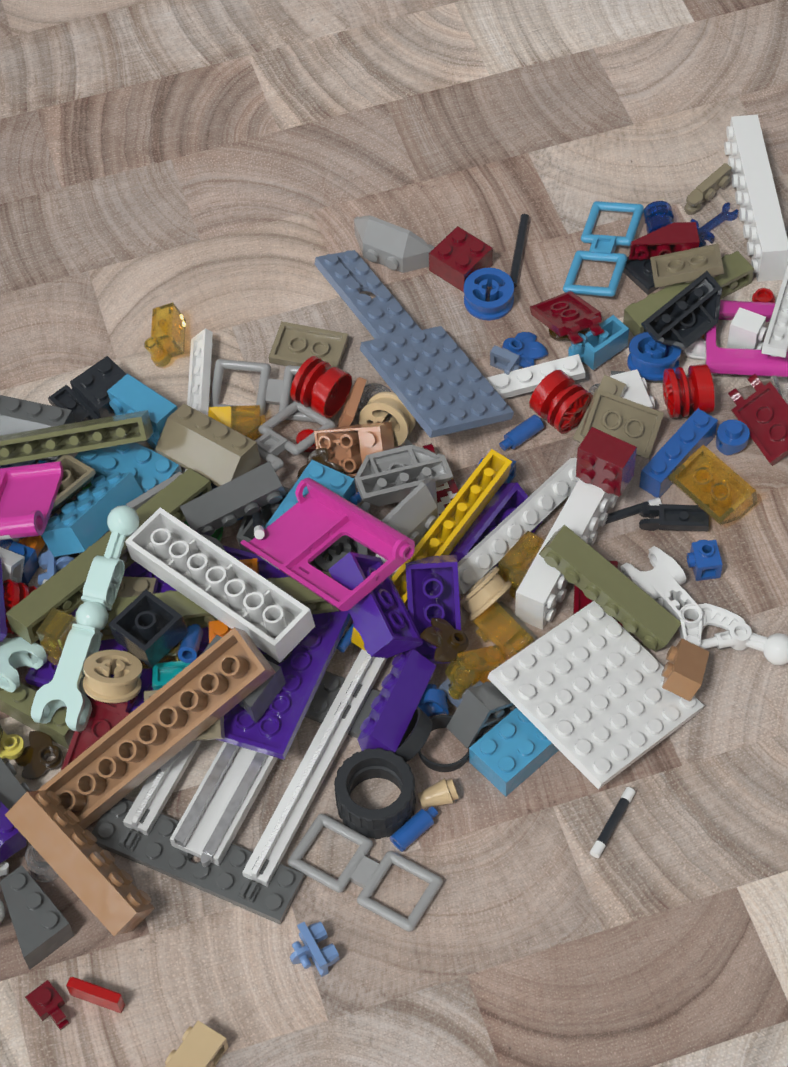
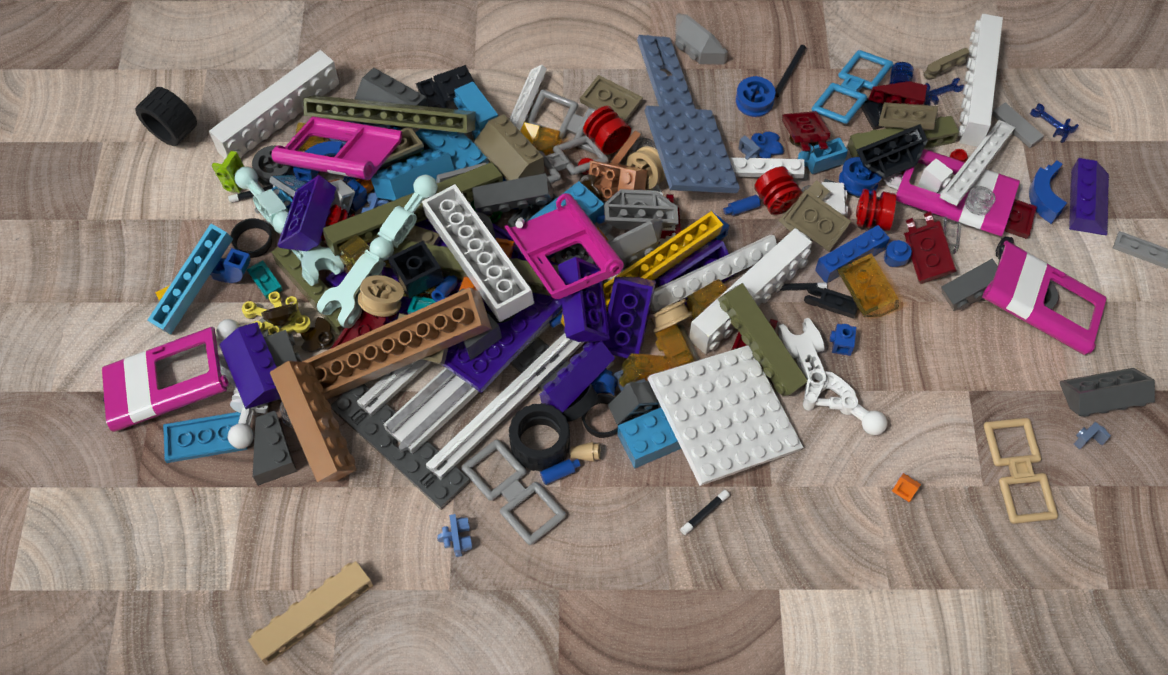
camera: 15 degrees right, 5 degrees up
dark red plate [25,980,70,1030] -> none
red tile [66,977,125,1013] -> none
clear yellow hinge [144,302,186,367] -> none
dark brown plate [420,618,469,663] -> none
dark red brick [429,226,493,292] -> none
dark red brick [576,427,637,497] -> none
medium nougat brick [661,638,709,701] -> none

